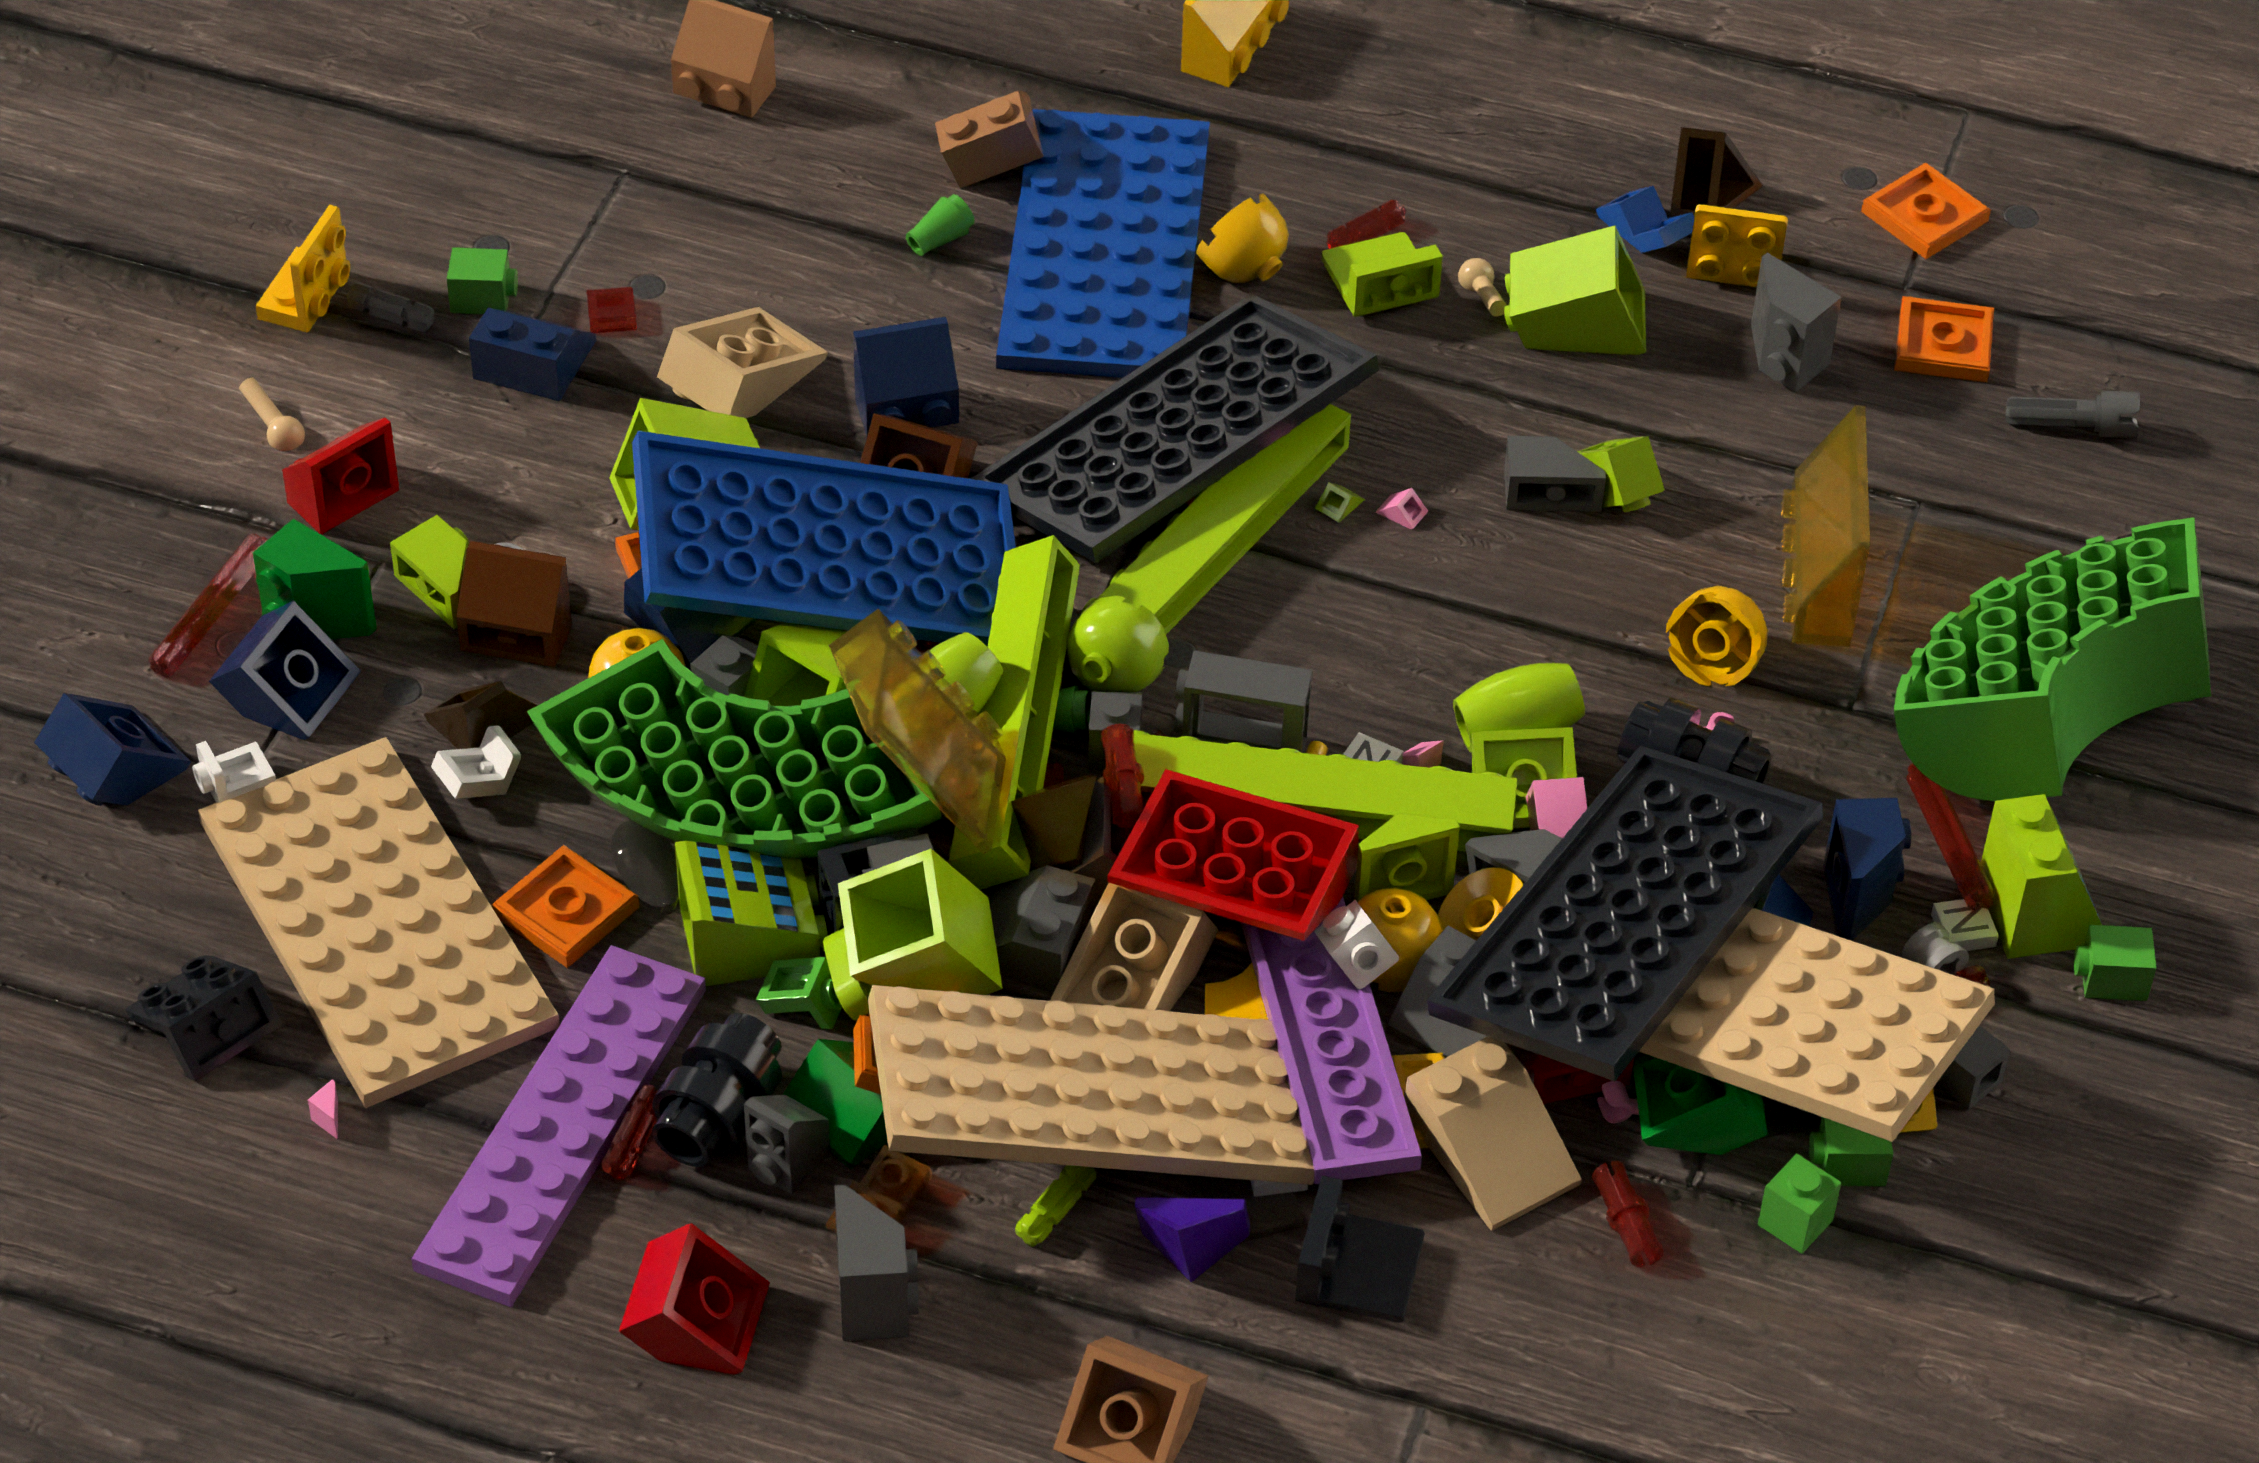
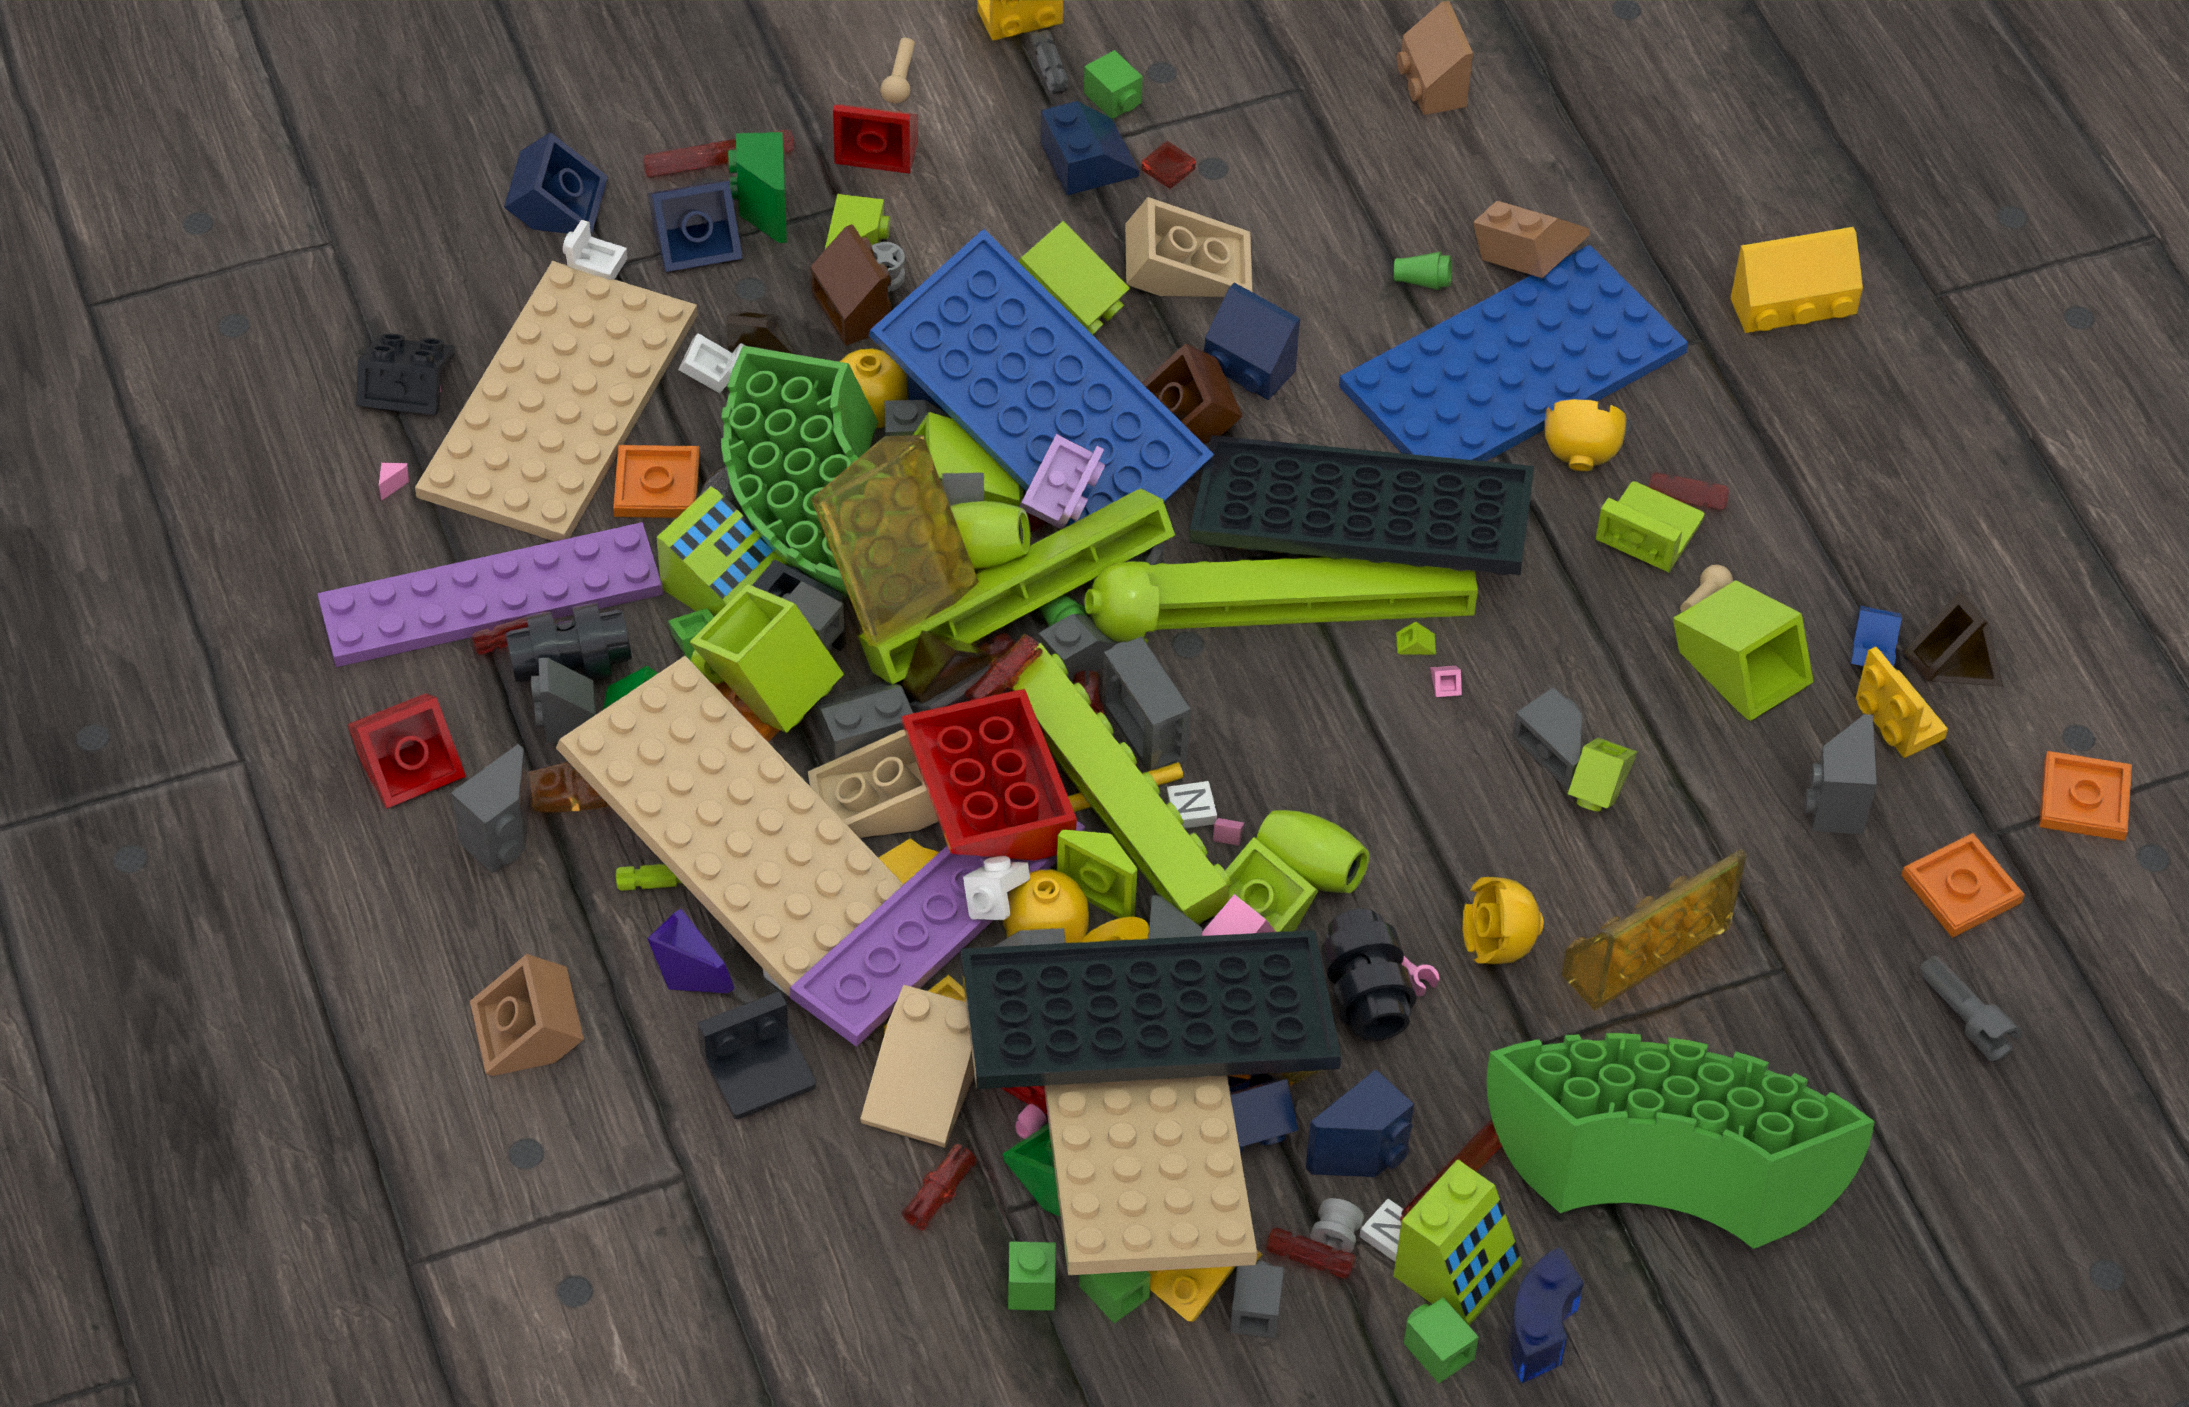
camera: 50 degrees right, 5 degrees up
none -> lavender bracket [1019,434,1105,529]
none -> clear blue brick [1509,1247,1584,1383]

